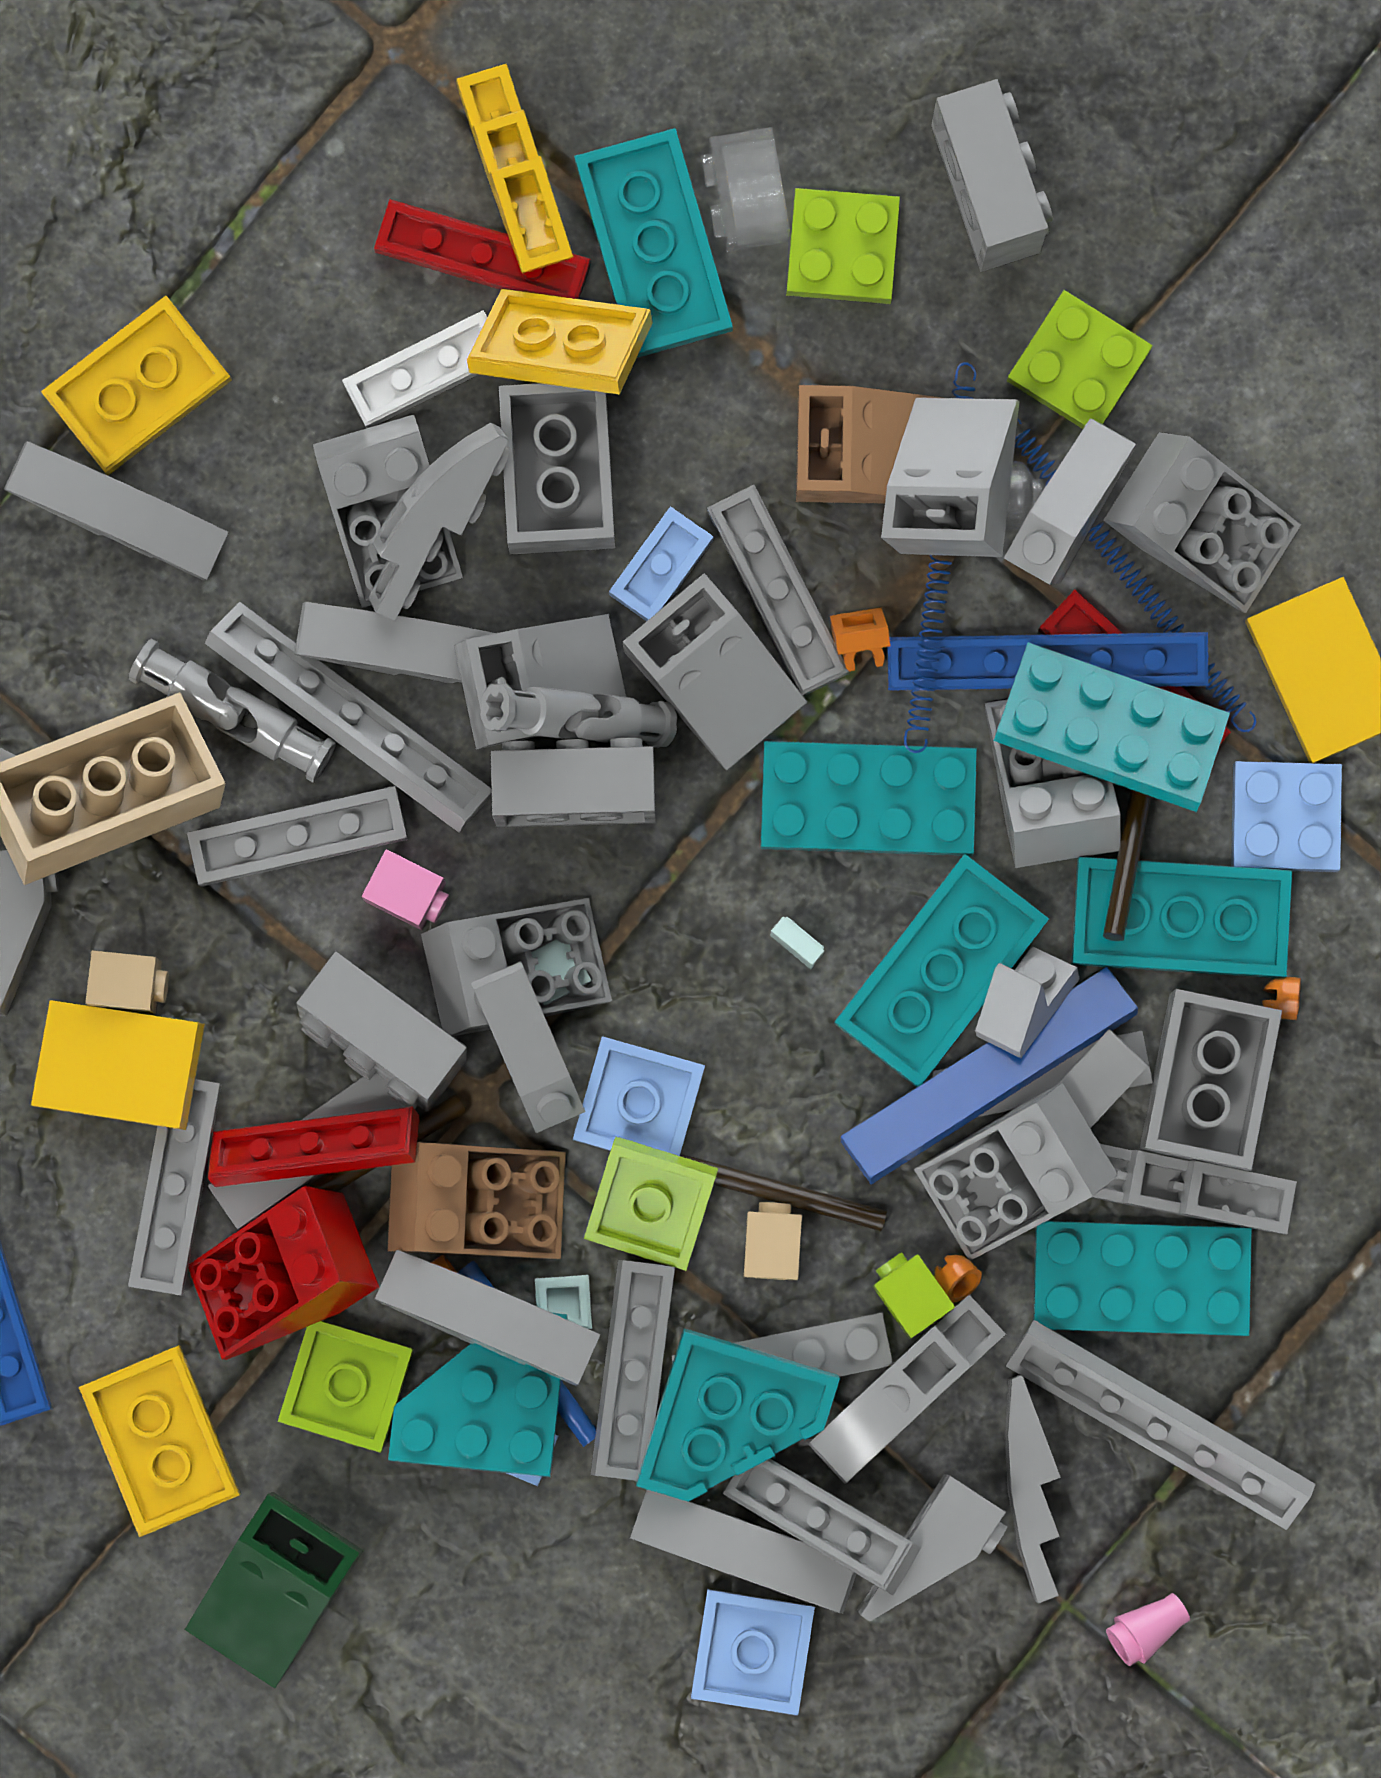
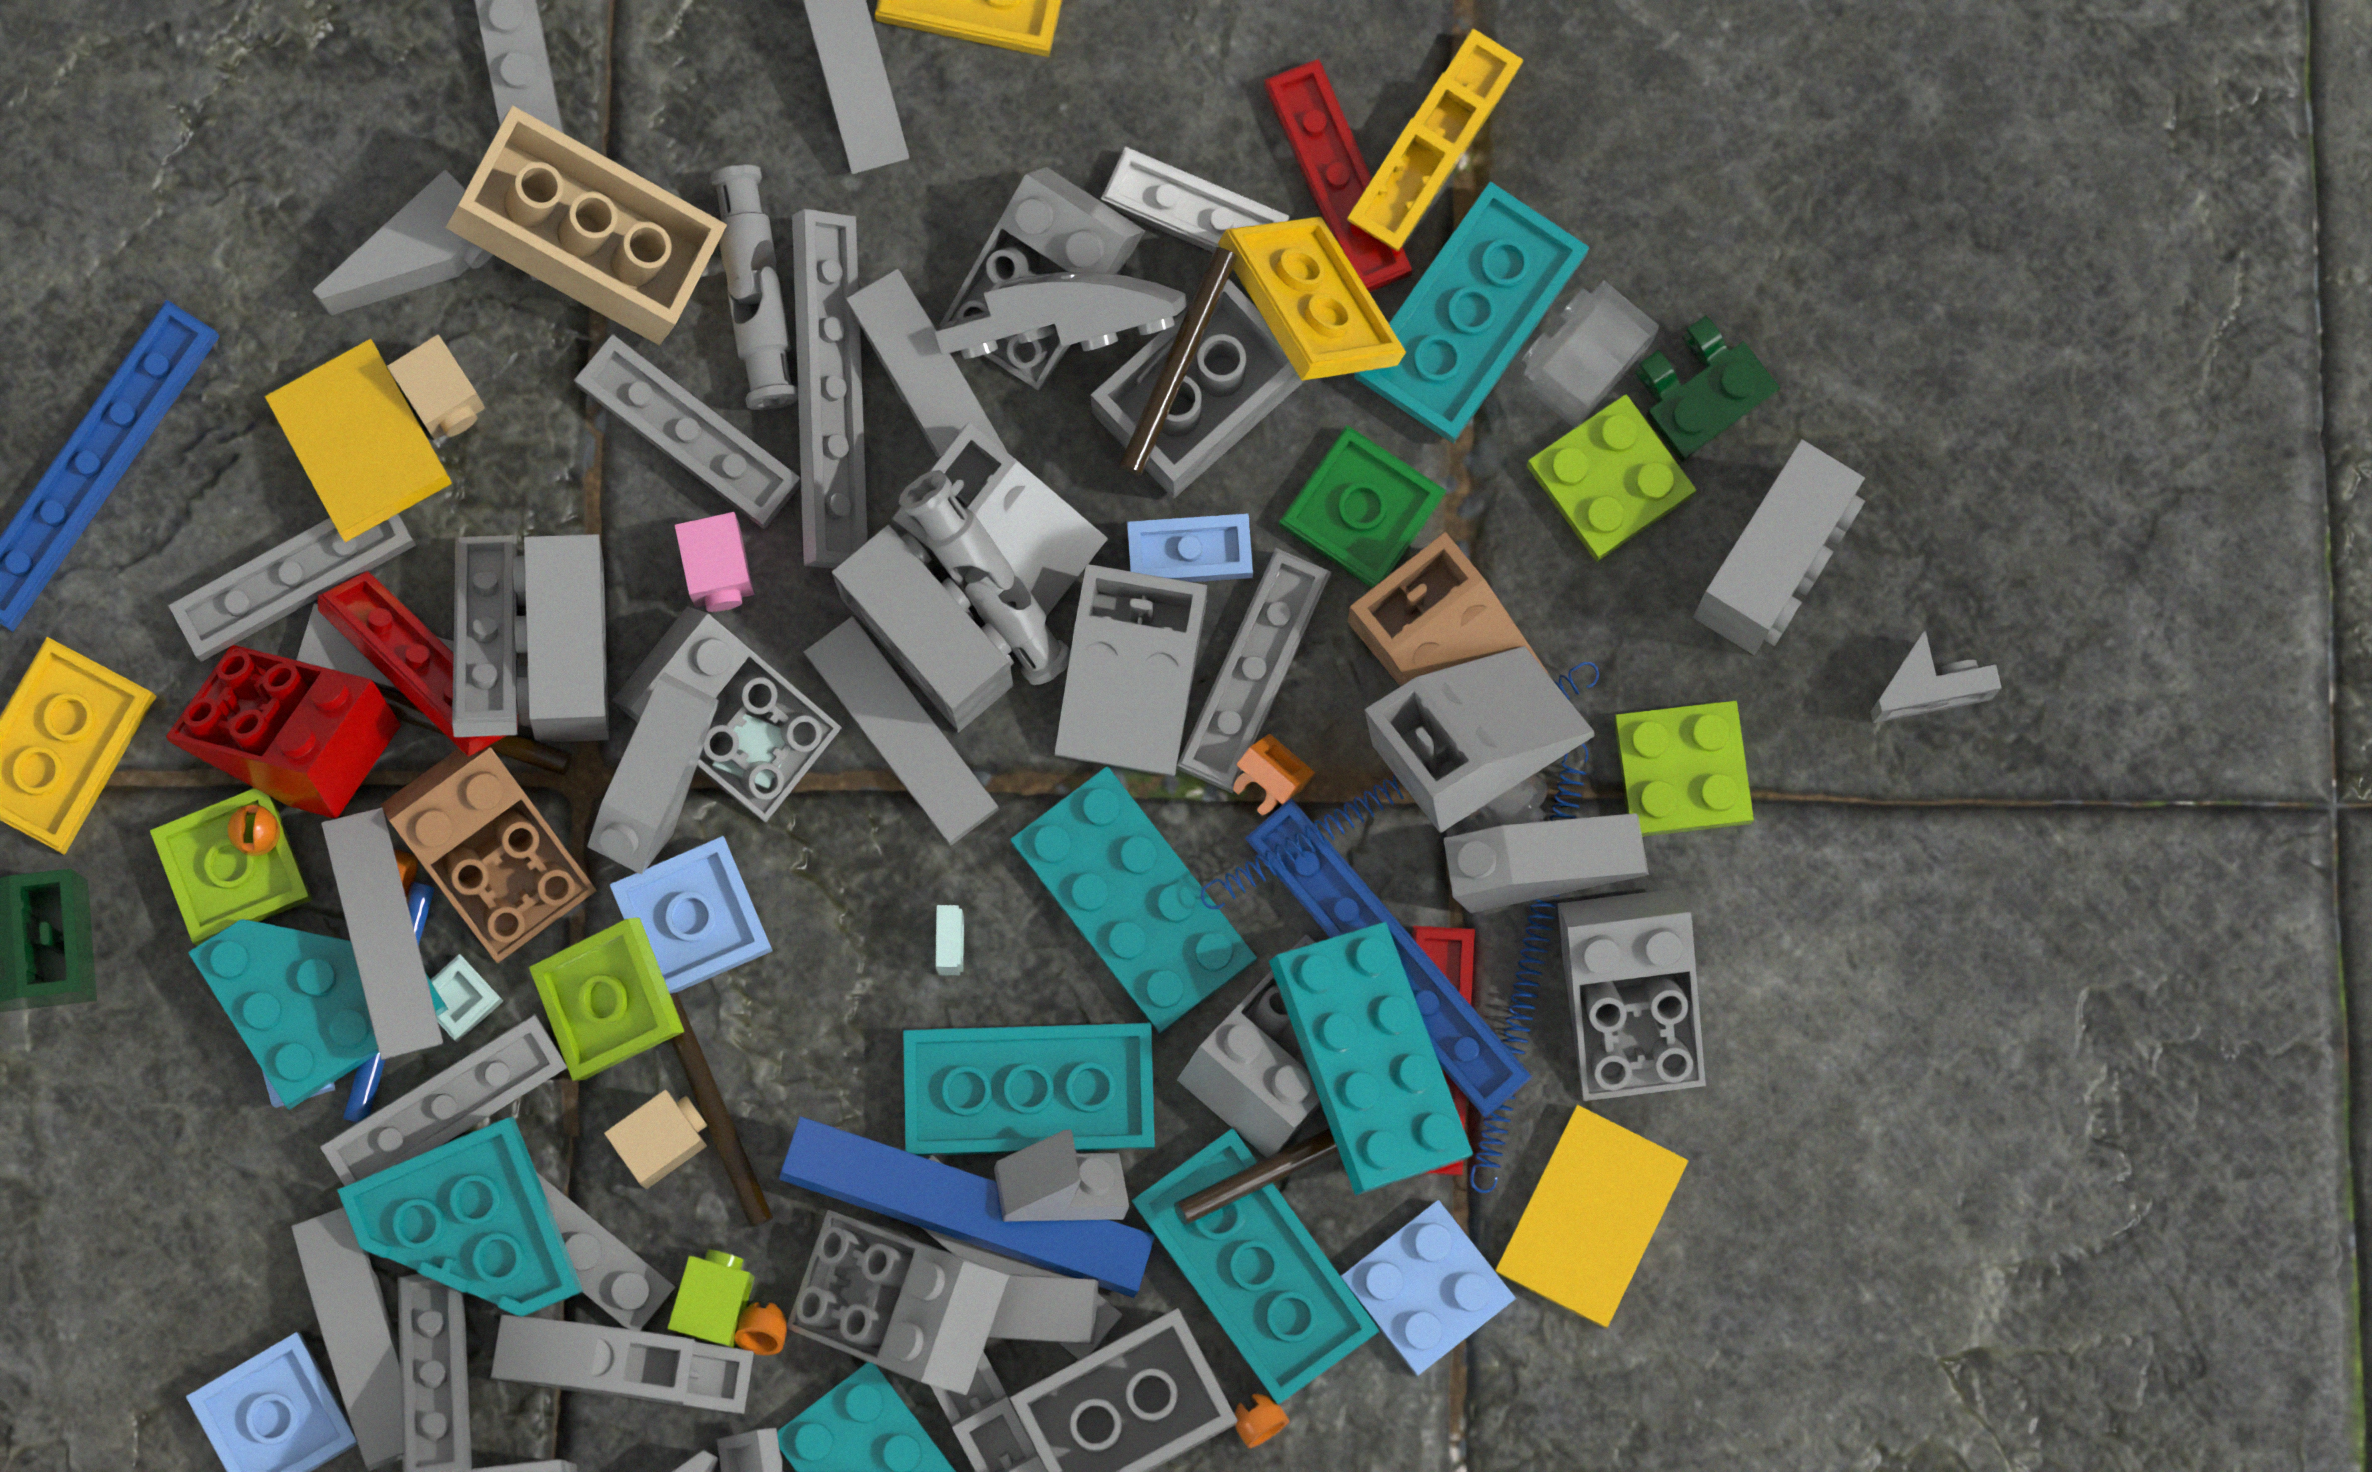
camera: 50 degrees right, 5 degrees down
none -> orange hinge [227,805,280,856]
none -> light grey tile [453,535,518,737]
none -> light grey tile [804,616,999,846]
none -> dark brown bar [1119,247,1237,476]
none -> green tile [1279,425,1447,589]
none -> dark green plate [1635,315,1780,463]
none -> light grey slope [1870,630,2002,723]

